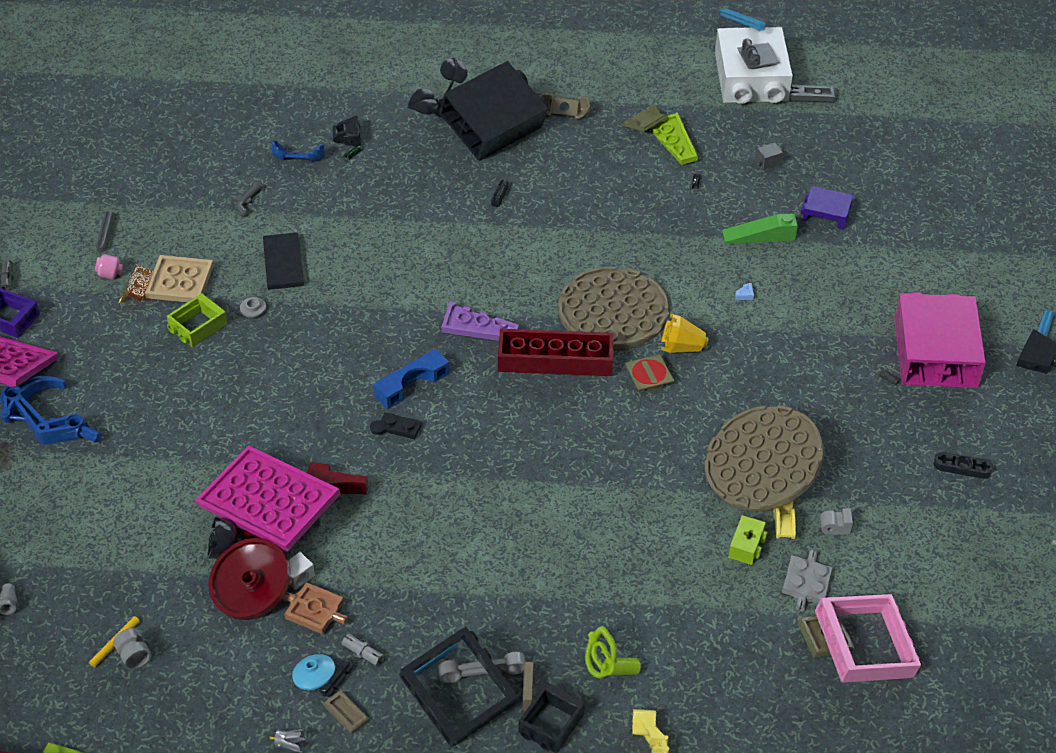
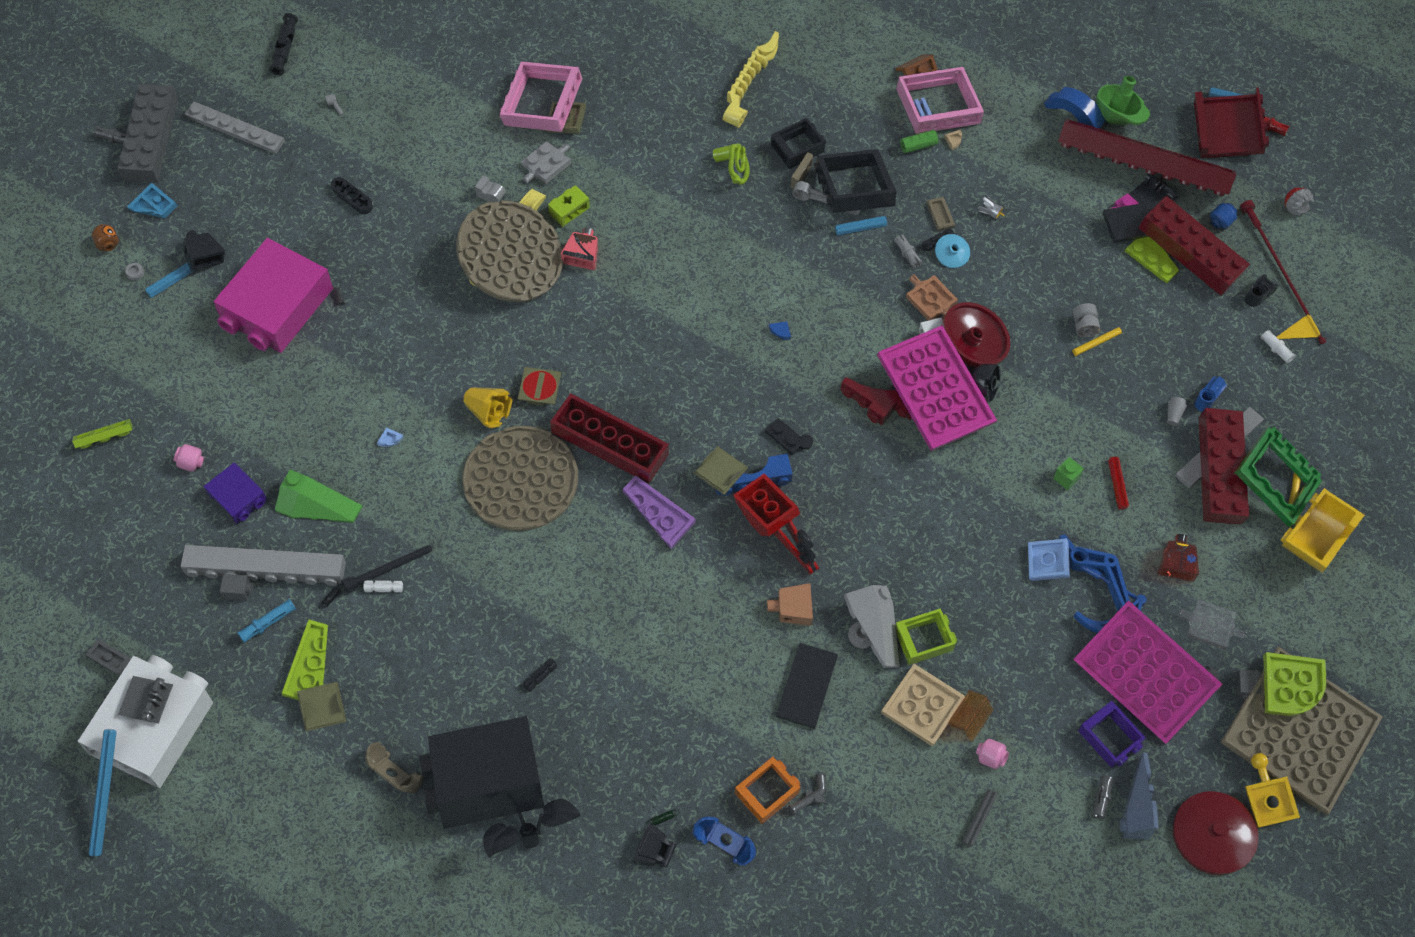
camera: 155 degrees left, 15 degrees up
none -> lime plate [72,419,132,449]
none -> bright pink head [173,444,205,472]
none -> light grey brick [181,545,346,586]
none -> dark azure pin [237,599,296,643]
none -> black piece [341,545,432,594]
none -> white axle [363,580,403,592]
none -> coral torso [561,227,598,270]
none -> olive piece [694,446,748,495]
none -> red slope [733,474,819,575]
none -> orange window [735,757,801,824]
none -> nougat torso [767,584,813,626]
none -> blue tile [769,321,791,340]
none -> light grey wedge [844,585,900,668]
none -> light blue tile [1028,538,1070,581]
none -> bright green brick [1053,457,1084,490]
none -> red axle [1108,456,1129,510]

